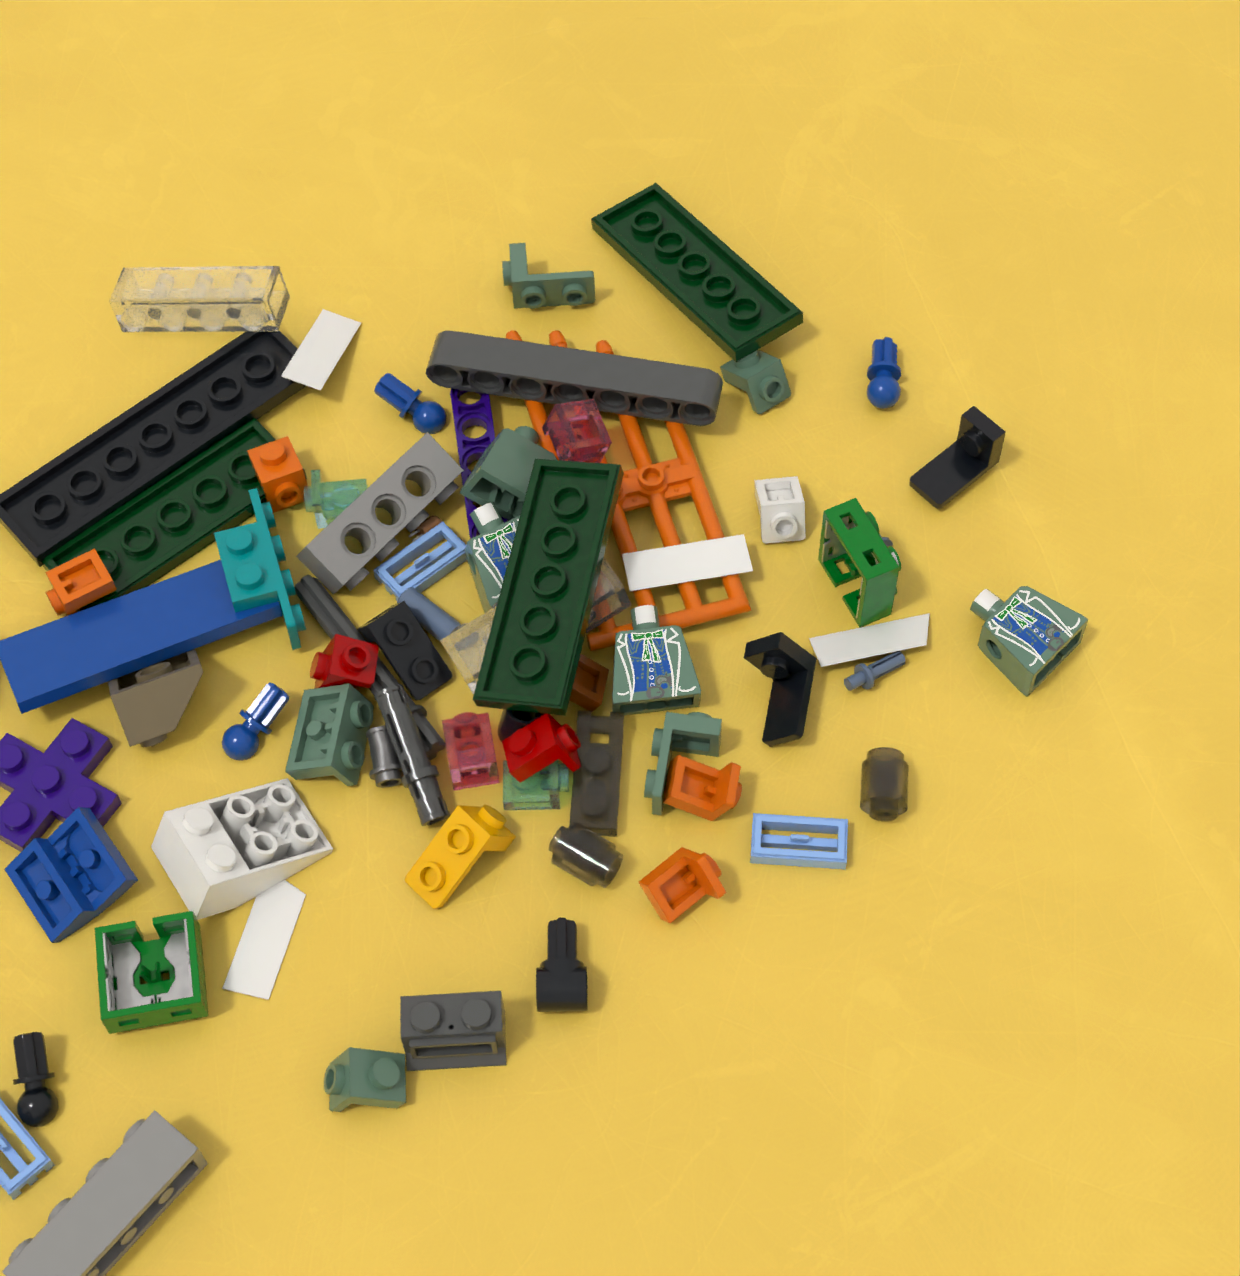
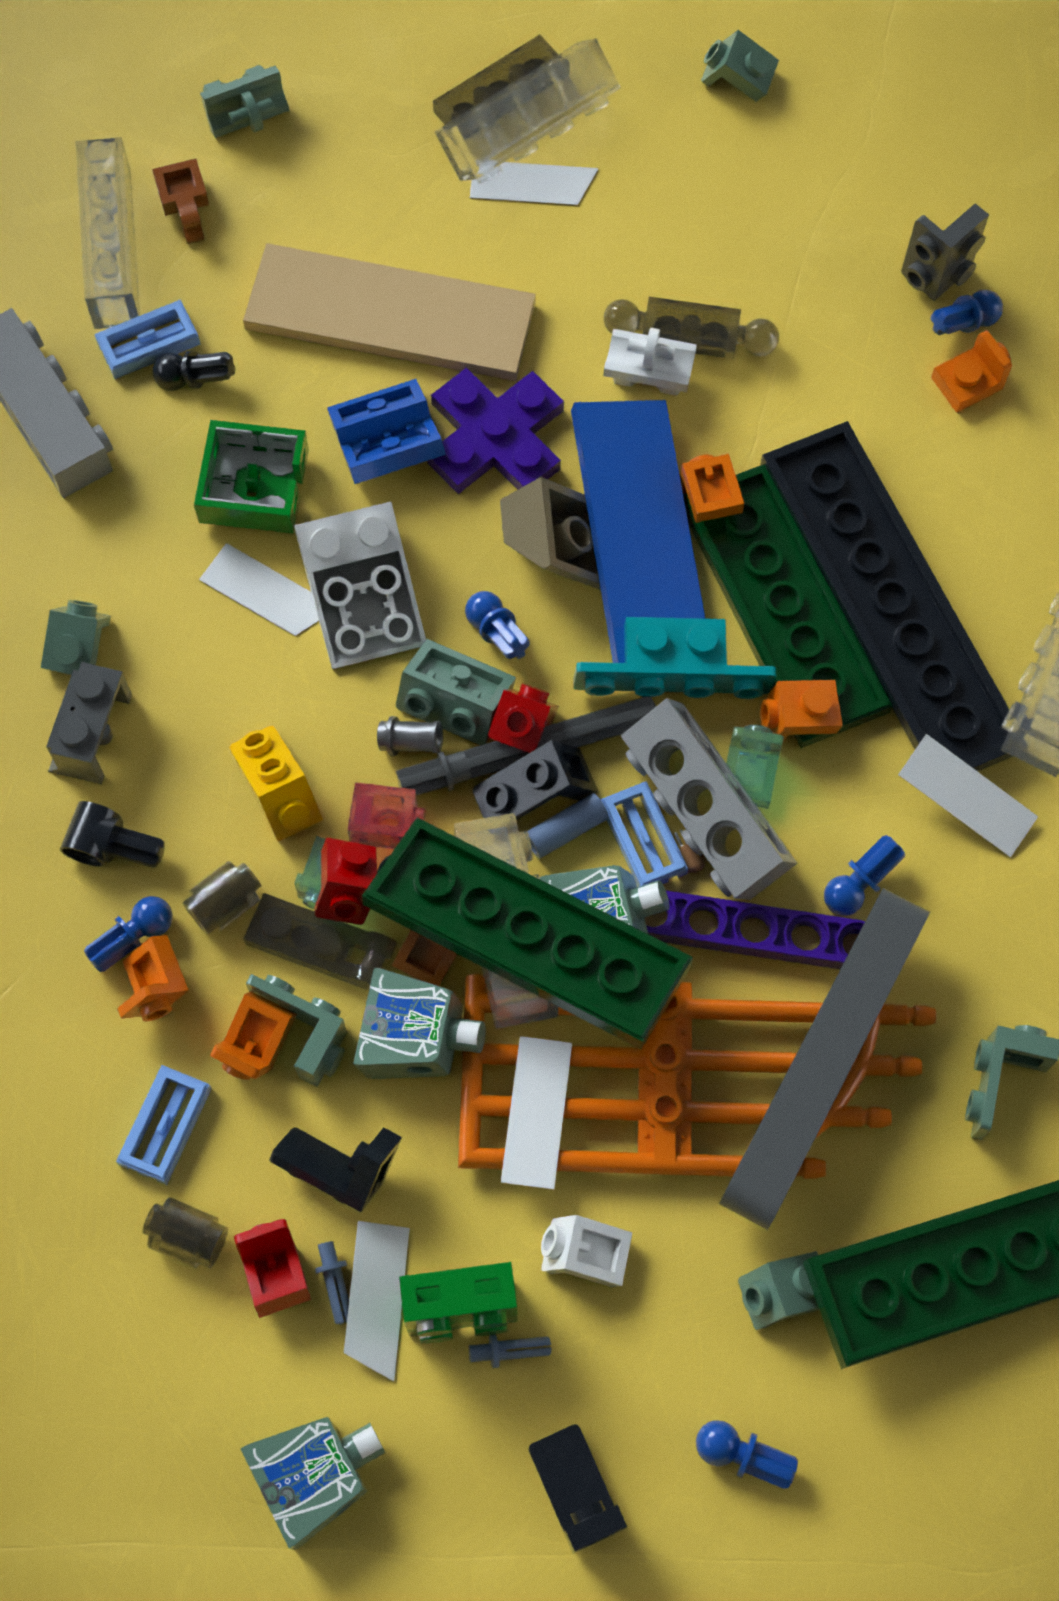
camera: 105 degrees right, 10 degrees up
dark grey pin [374,684,451,826] -> none
sand green torso [460,426,557,521] -> none
clear pink brick [542,399,612,463] -> none
none -> blue axle [84,896,173,972]
none -> red bracket [234,1219,312,1318]

